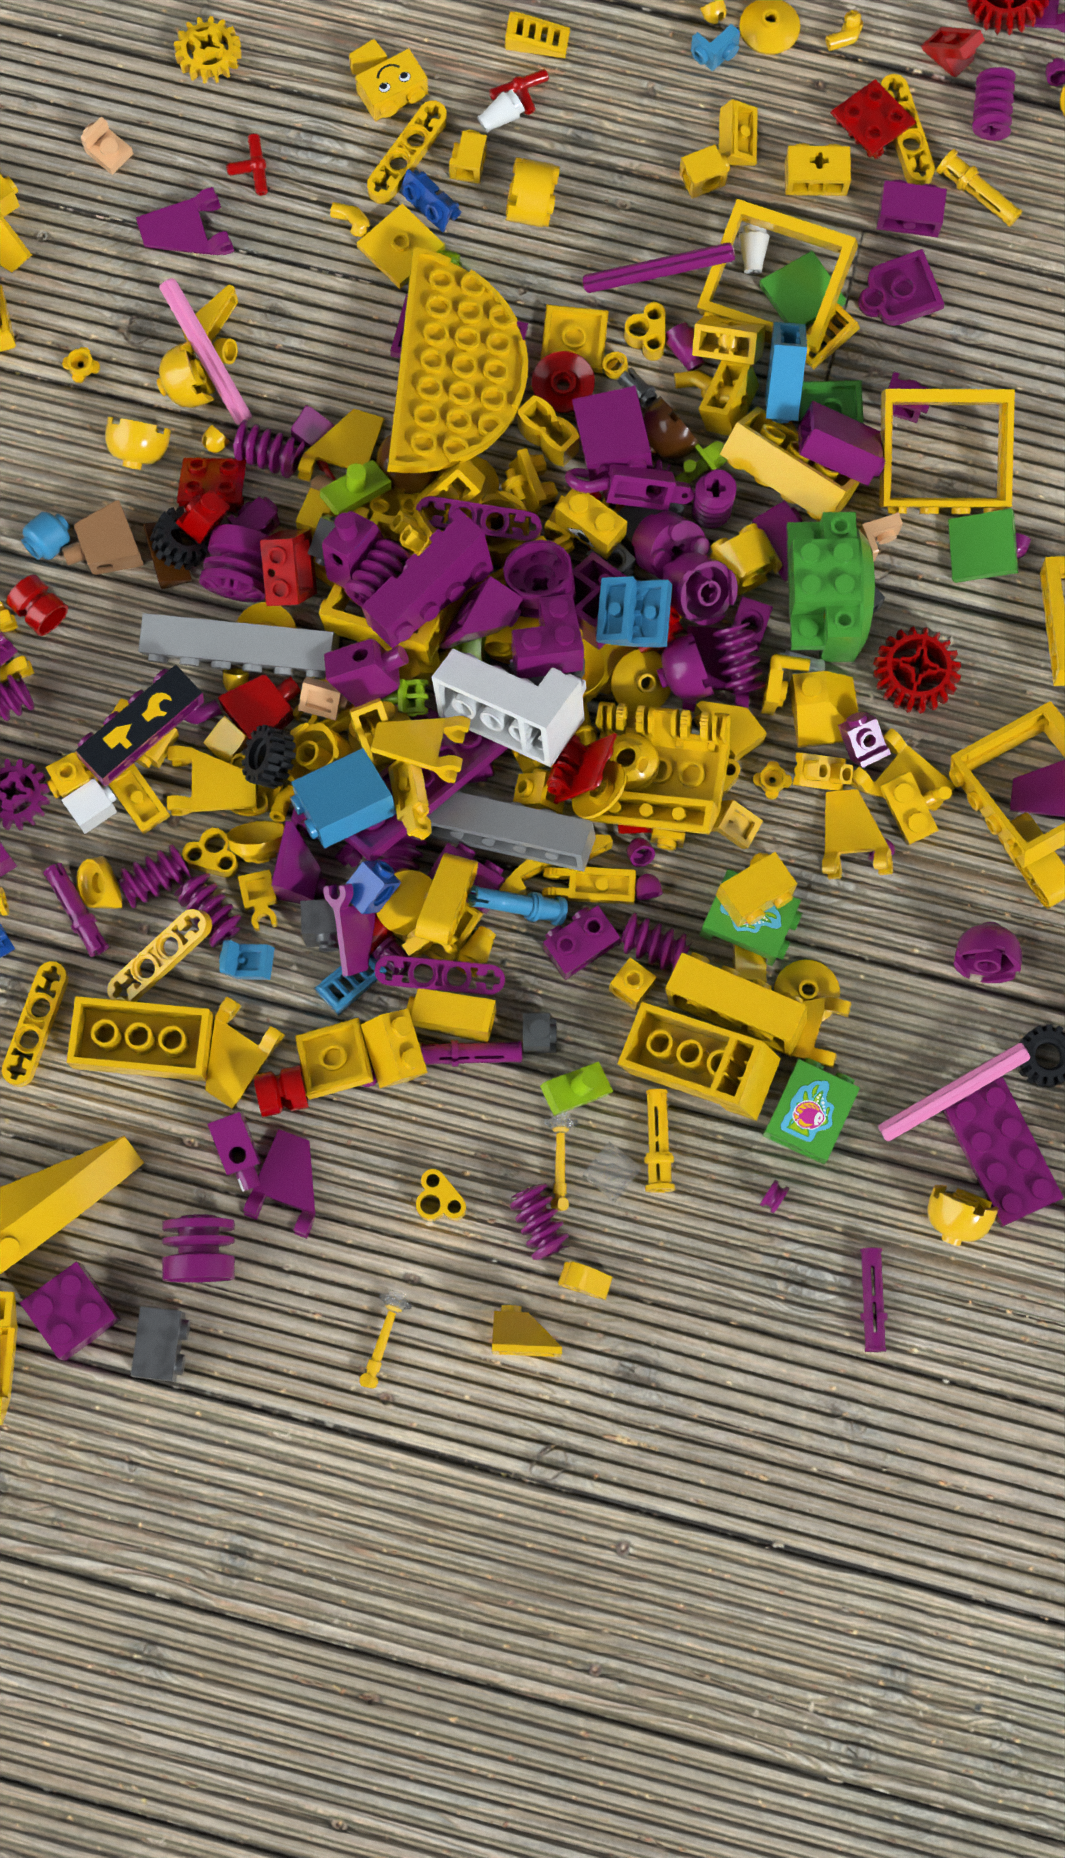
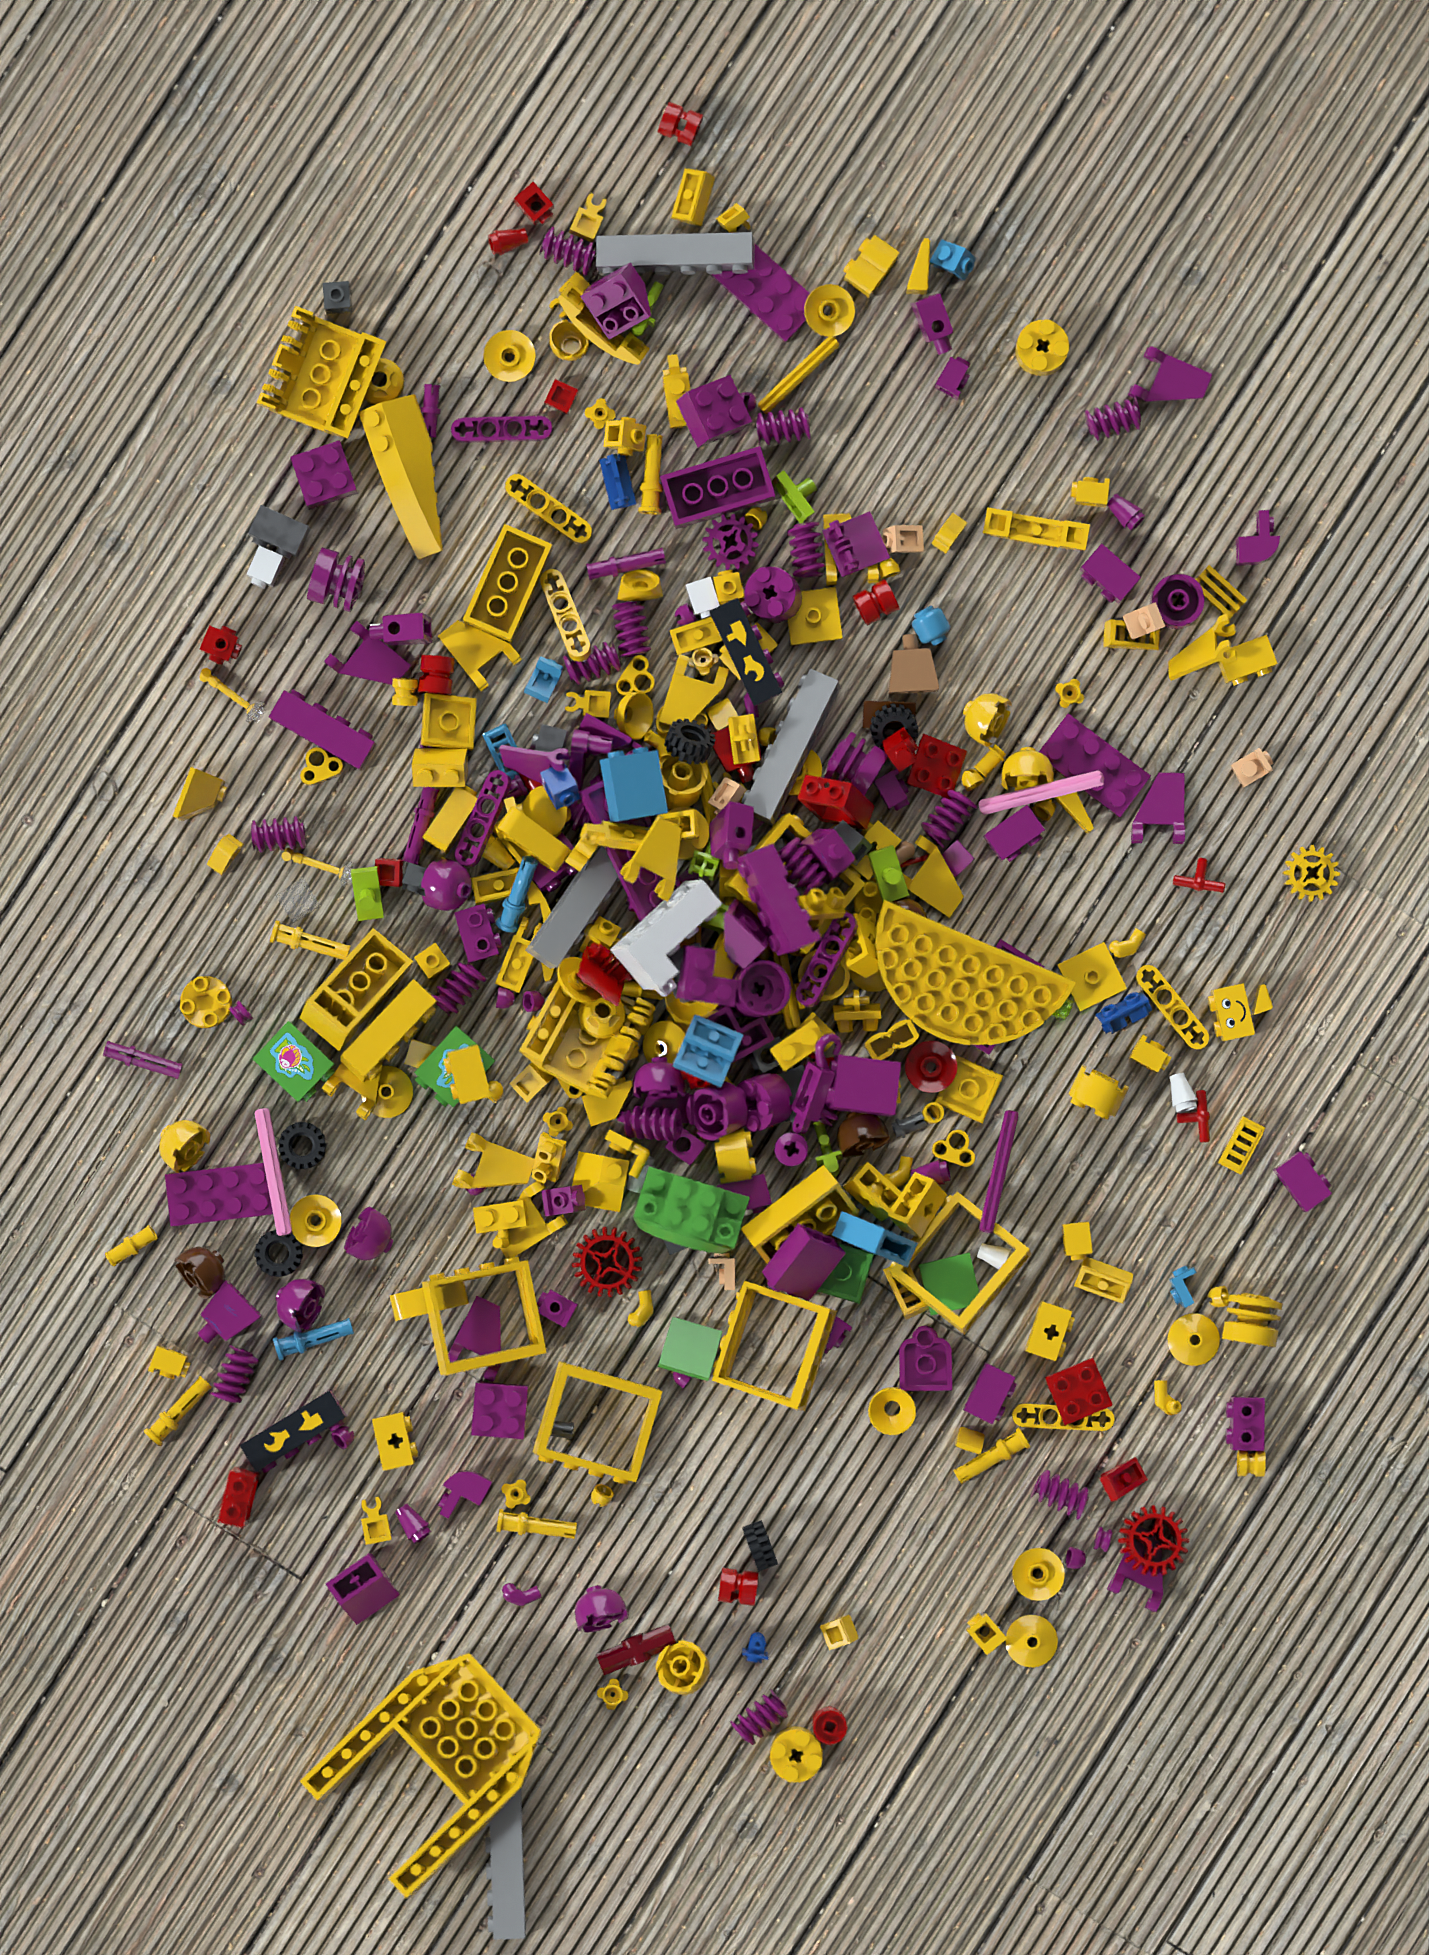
camera: 105 degrees right, 10 degrees up
none -> yellow dish [180,976,232,1028]
none -> red brick [199,625,242,665]
none -> white brick [247,546,285,589]
none -> magenta brick [269,689,376,771]
none -> black tyre [278,1122,327,1169]
none -> yellow dish [290,1194,342,1247]
none -> red plate [375,858,403,887]
none -> yellow wheel [392,678,418,706]
none -> magenta cylinder [421,857,471,911]
none -> yellow slope [471,867,527,905]
none -> magenta brick [537,1289,578,1328]
none -> yellow piece [565,839,598,872]
none -> magenta beam [566,729,613,791]
none -> yellow arm [628,1290,654,1327]
none -> magenta hinge [674,603,696,626]
none -> yellow plate [688,647,719,675]
none -> yellow hips [728,714,760,765]
none -> magenta brick [744,567,802,623]
none -> yellow plate [787,587,843,646]
none -> yellow piece [868,1387,916,1435]
none -> yellow slope [955,1427,985,1454]
none -> yellow pin [974,744,1007,778]
none -> magenta brick [983,805,1045,862]
none -> magenta plate [1039,714,1151,818]
none -> magenta bush [1093,1526,1112,1552]

